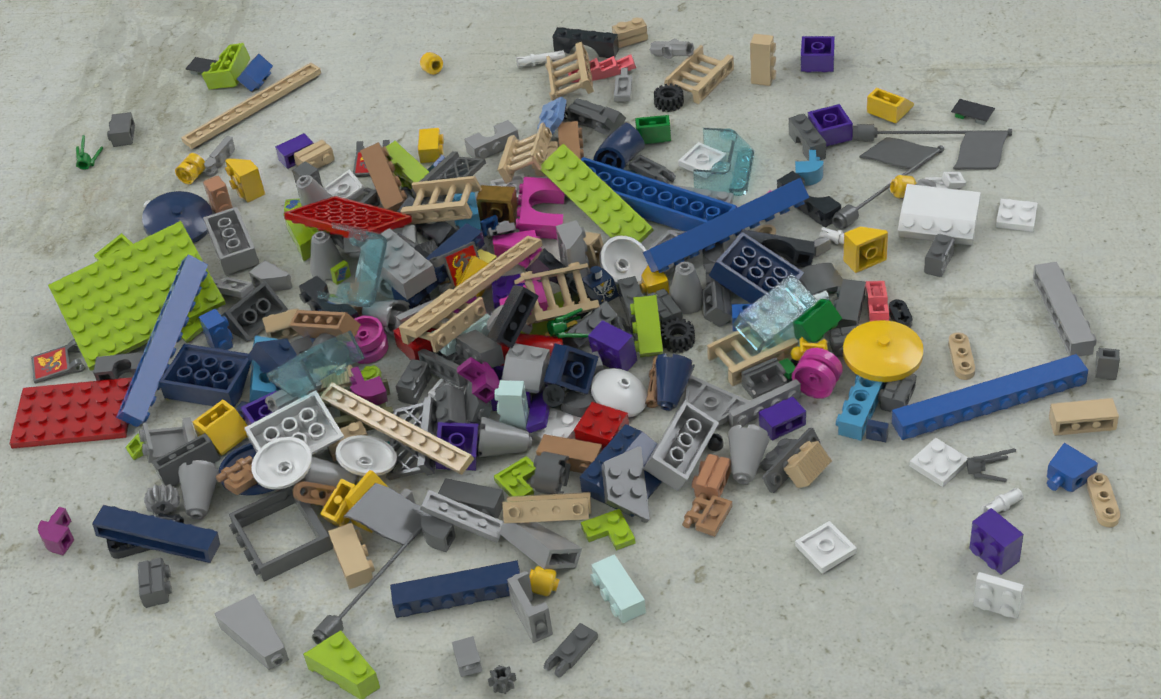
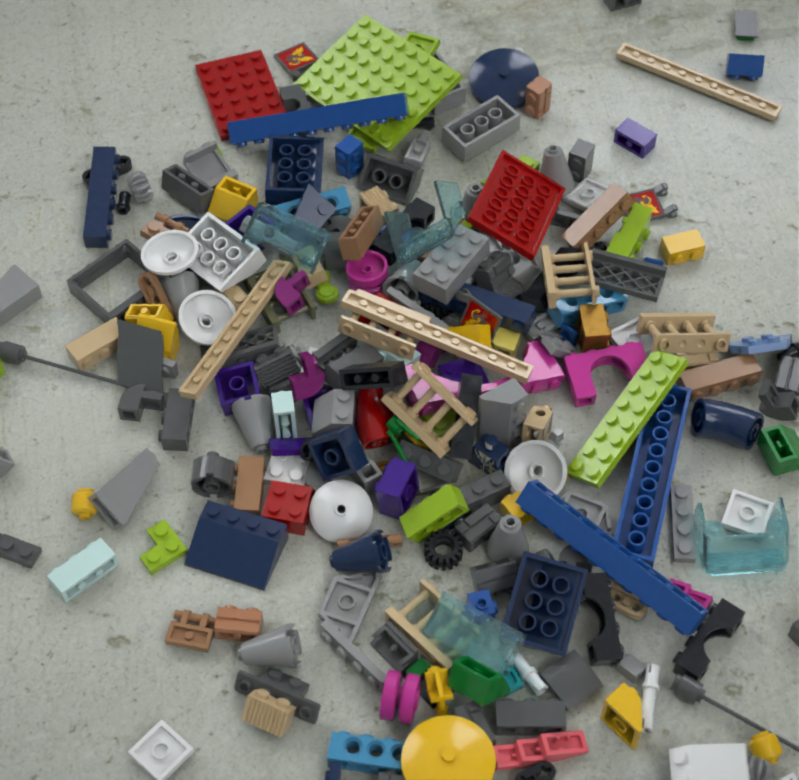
camera: 70 degrees right, 10 degrees up
magenta brick [38,507,74,556] -> none
dark grey brick [138,557,172,608] -> none
yellow wheel [175,153,206,184] -> none
light grey cone [178,460,219,519] -> none
lime wedge [201,43,250,90] -> none
light grey hinge [204,136,235,177] -> none
yellow slope [225,158,265,203] -> none
light grey slope [249,260,292,291] -> none
tan brick [294,140,335,169] -> none
dark blue brick [390,560,520,618] -> none
dark grey brick [395,359,432,405] -> none
light grey plate [420,490,503,543] -> none
light grey arch [464,120,519,159] -> none
lime plate [494,456,536,496] -> none
tan fence [502,492,592,524] -> none
light grey panel [507,571,553,643] -> none
wing [601,447,650,523] -> none
dark grey hinge [629,155,676,184] -> none
light grey brick [644,401,719,491] -> none
black hinge [707,433,724,451] -> none
dark purple brick [759,397,806,441] -> none
dark azure brick [795,150,824,186] -> none

